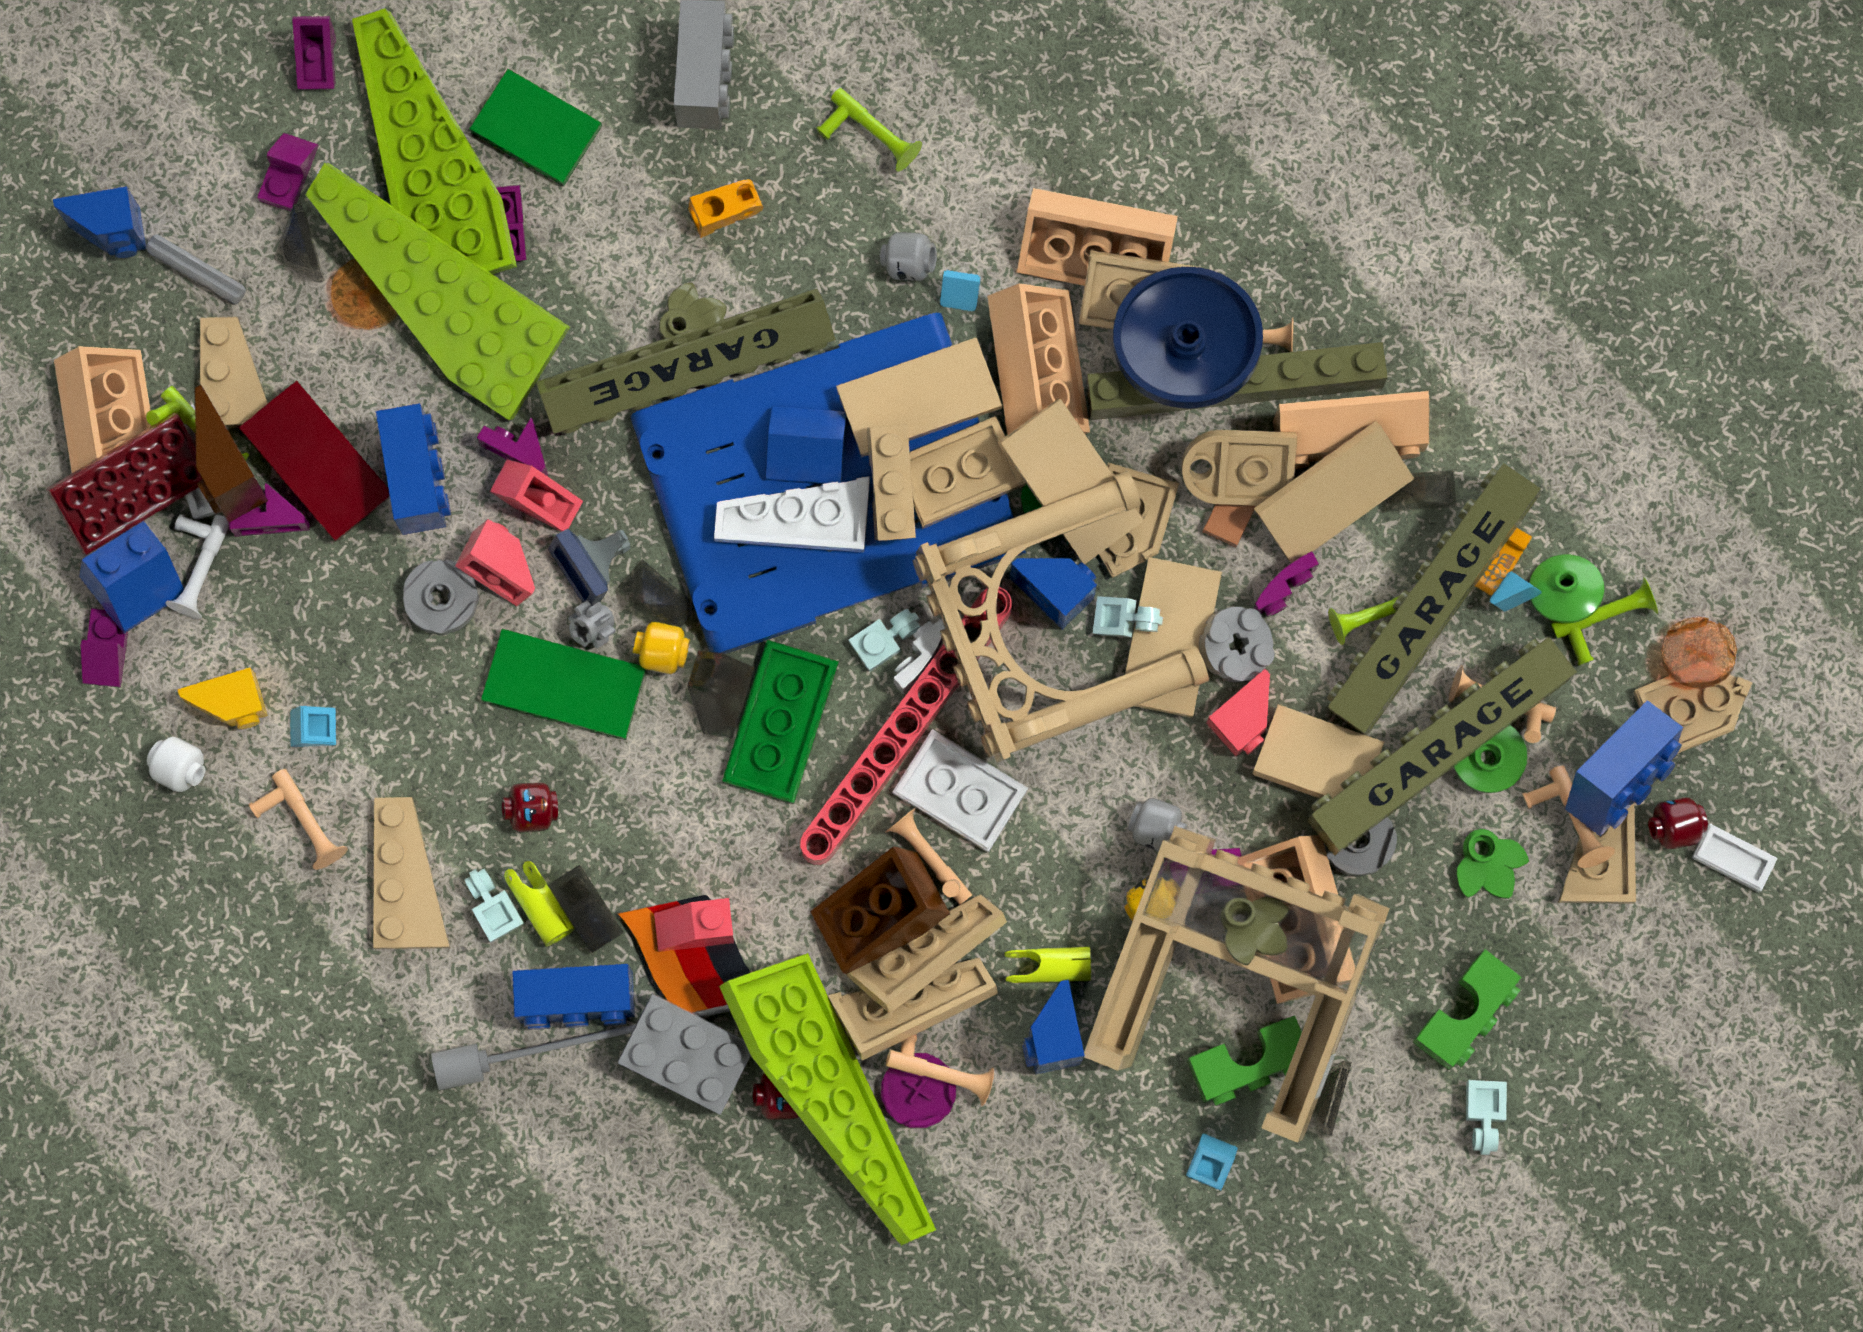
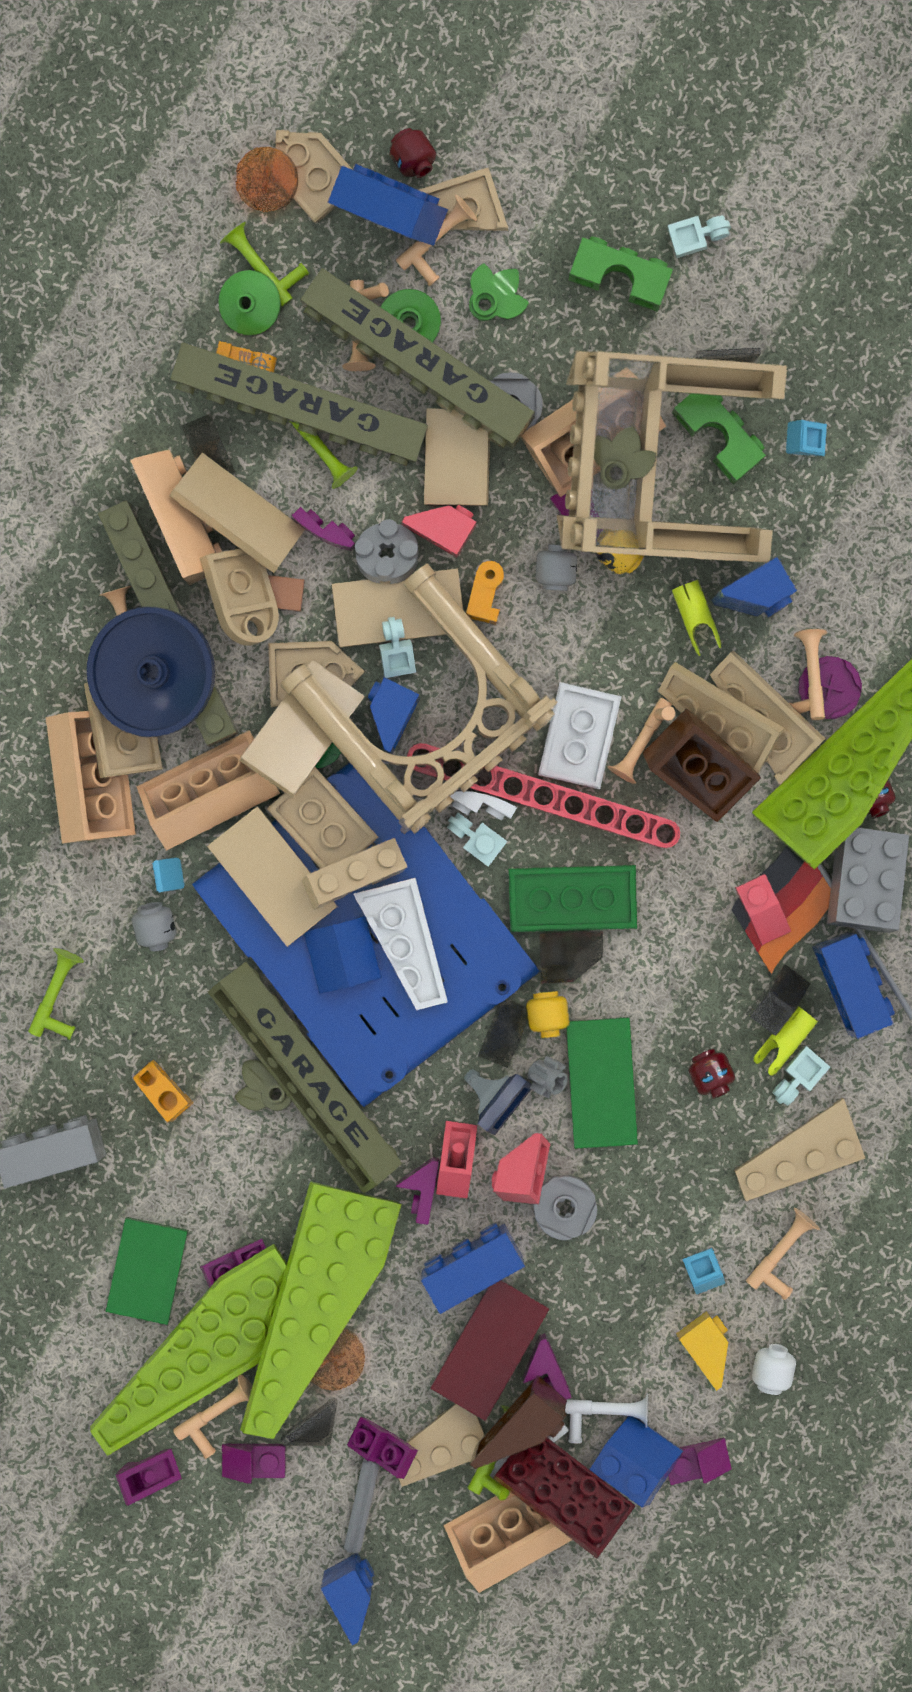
camera: 110 degrees left, 10 degrees up
medium azure slope [1489,571,1542,612] -> none
white tile [1691,824,1778,893] -> none
none -> light nougat piece [173,1375,252,1459]
none -> magenta slope [347,1417,418,1479]
none -> light orange leg [466,561,504,625]

